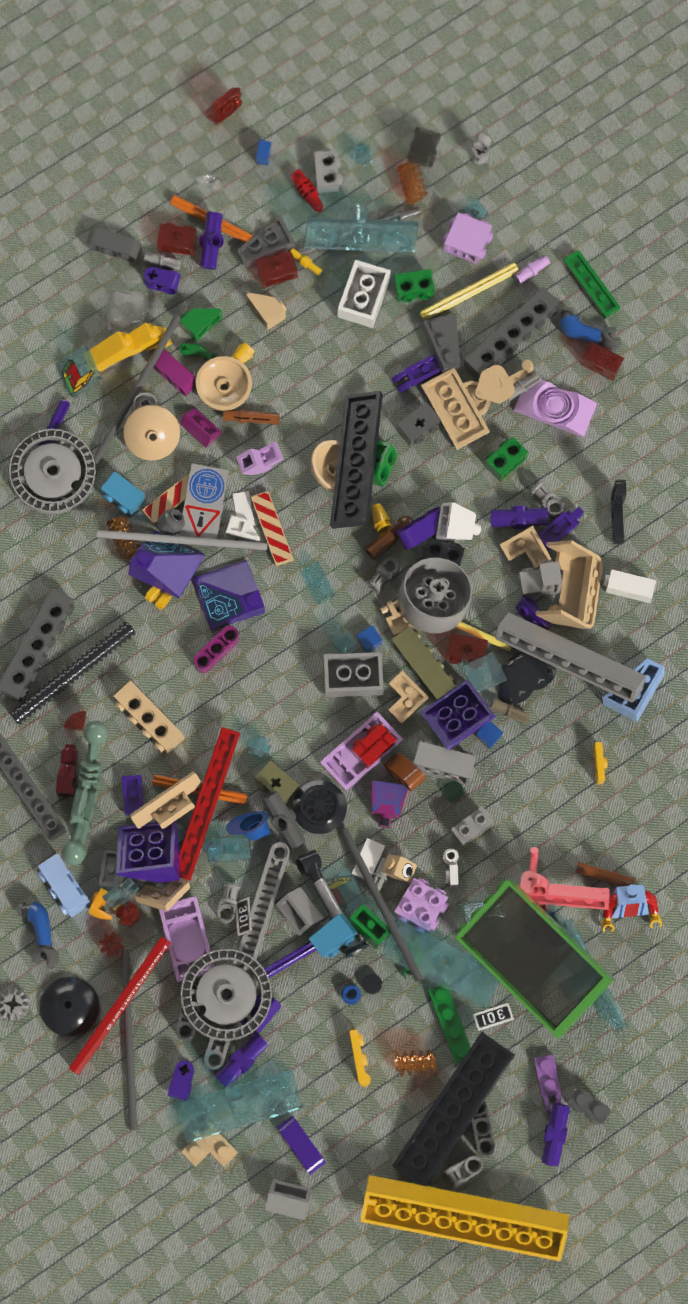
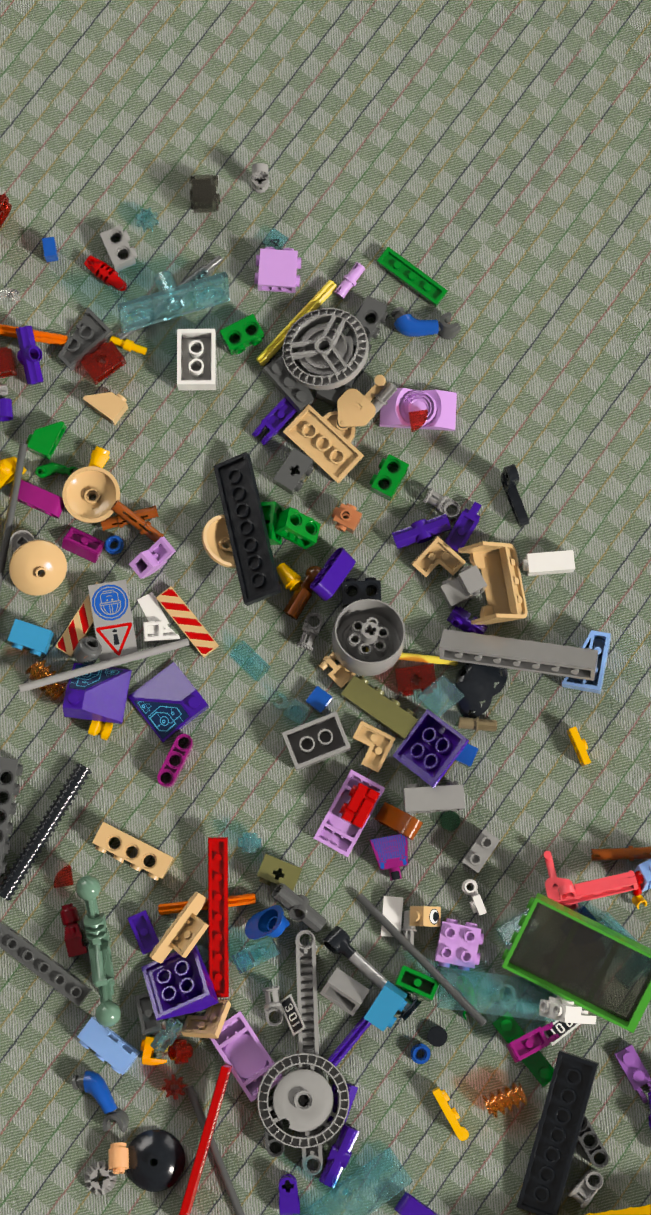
camera: 20 degrees left, 5 degrees up
black wheel [292,780,347,834] -> none
clear light blue tile [314,868,367,920] -> none
clear orange piece [397,162,428,204] -> none
white torso [436,502,481,541] -> none
clear red brick [581,342,624,381] -> none
none -> blue plate [104,535,124,555]
none -> light nougat brick [108,1142,129,1174]
none -> dark orange pin [111,500,164,542]
none -> green brick [275,507,321,549]
none -> light grey piece [282,308,369,390]
none -> nougat brick [331,503,362,534]
none -> clear red tile [408,410,428,432]
none -> magenta hinge [506,1022,560,1063]
none -> white plate [539,996,596,1024]

